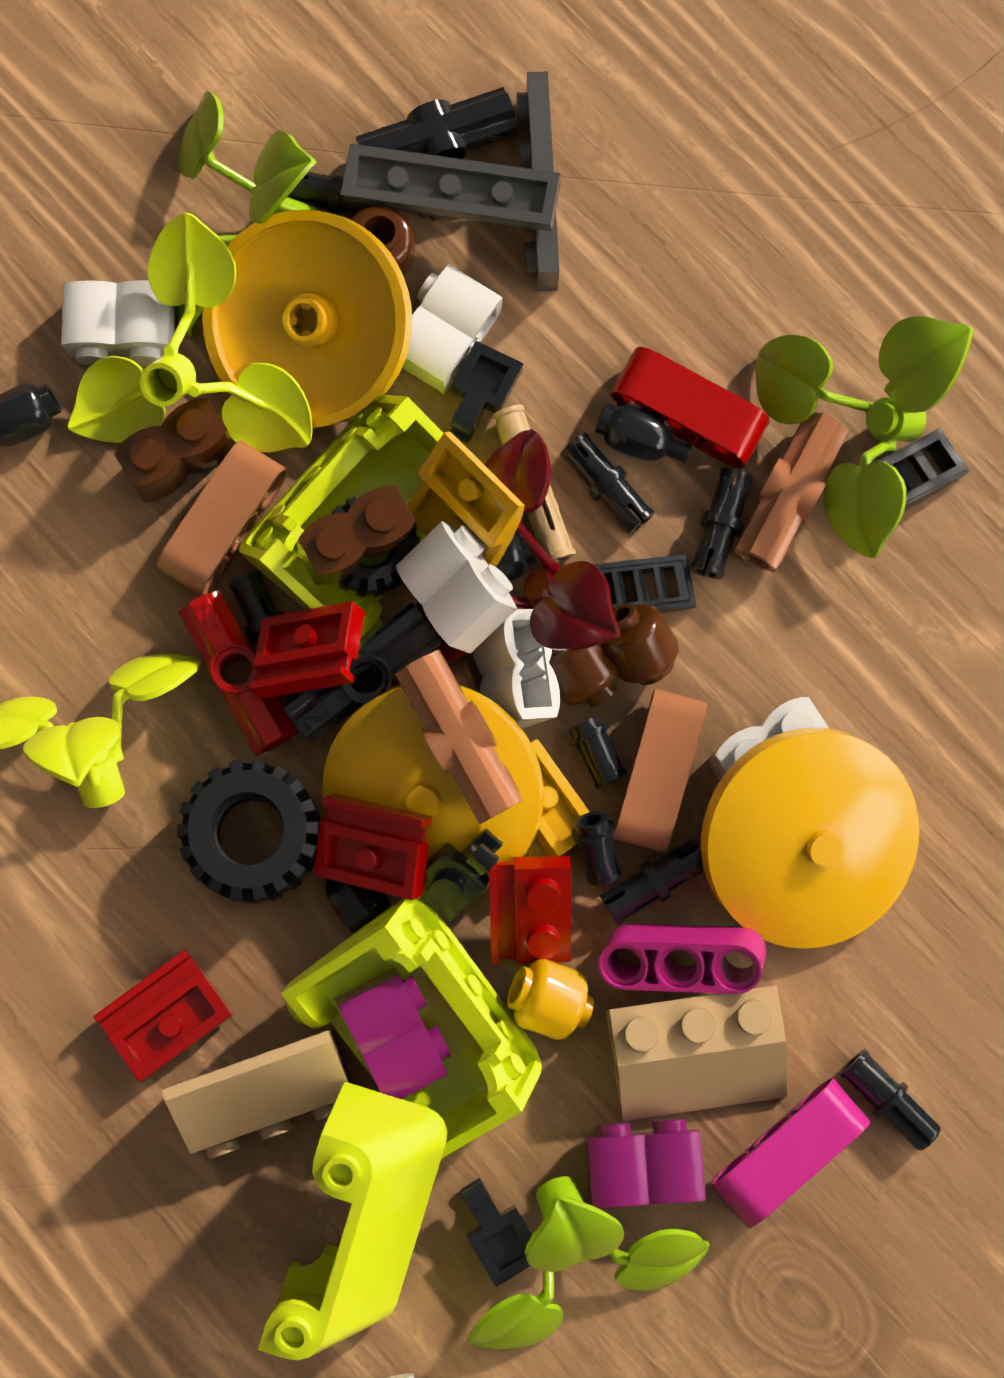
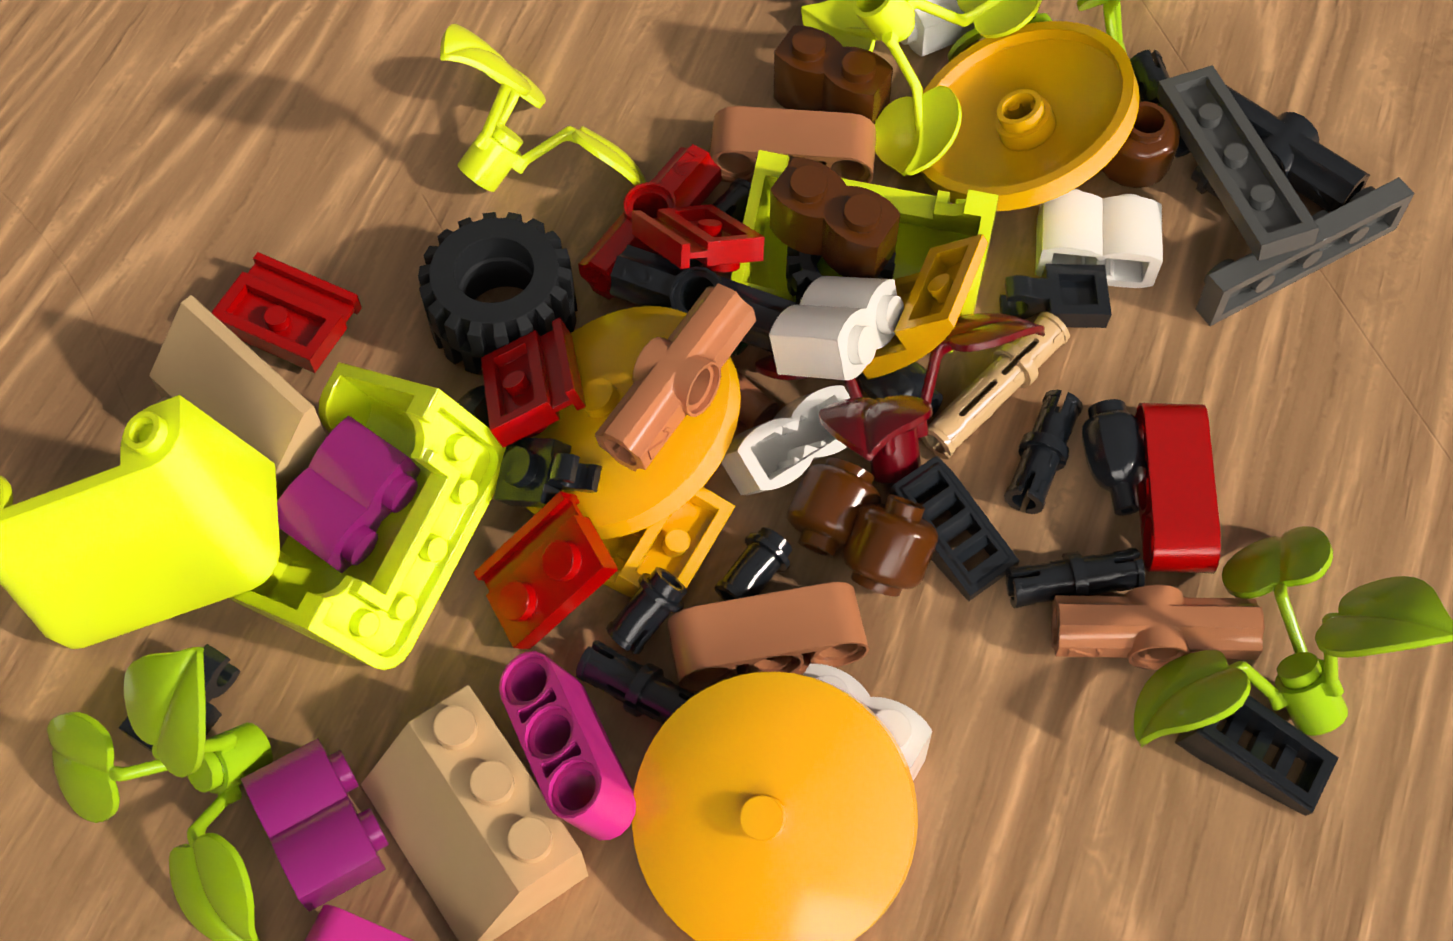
camera: 70 degrees right, 20 degrees down
yellow head [507,959,594,1040] -> none

